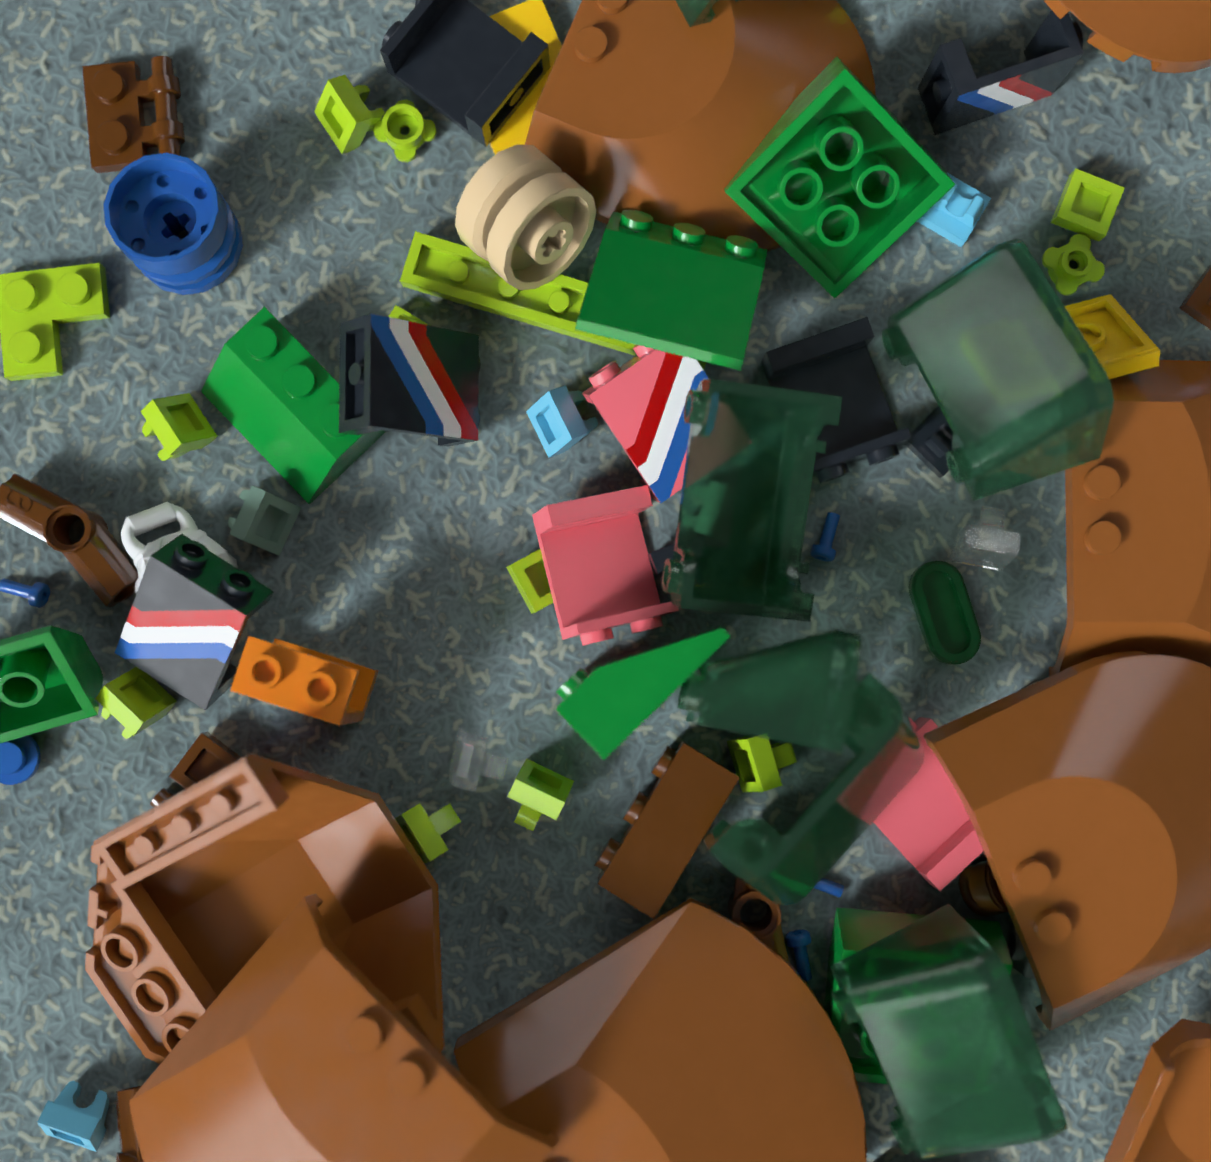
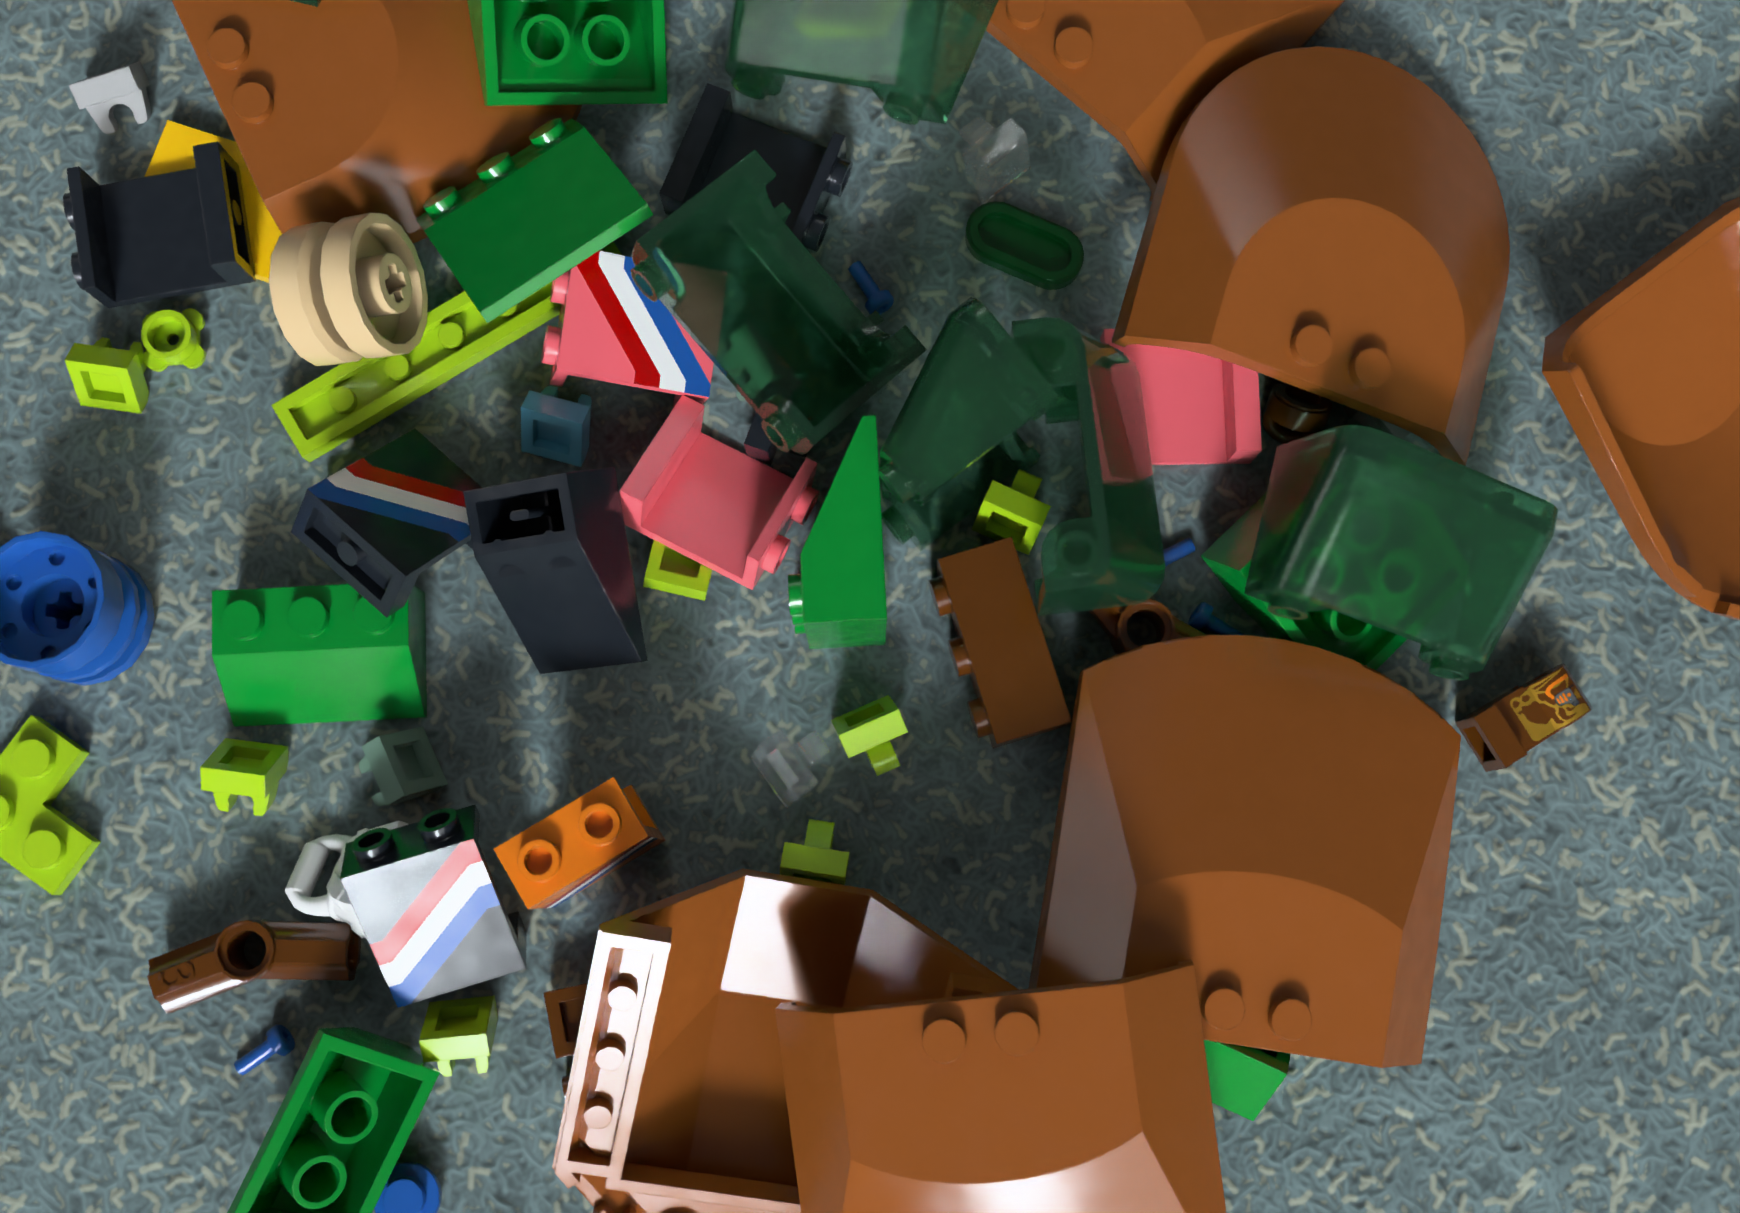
camera: 50 degrees left, 5 degrees down
black tile [904,402,980,478] -> none
none -> black slope [463,467,648,674]

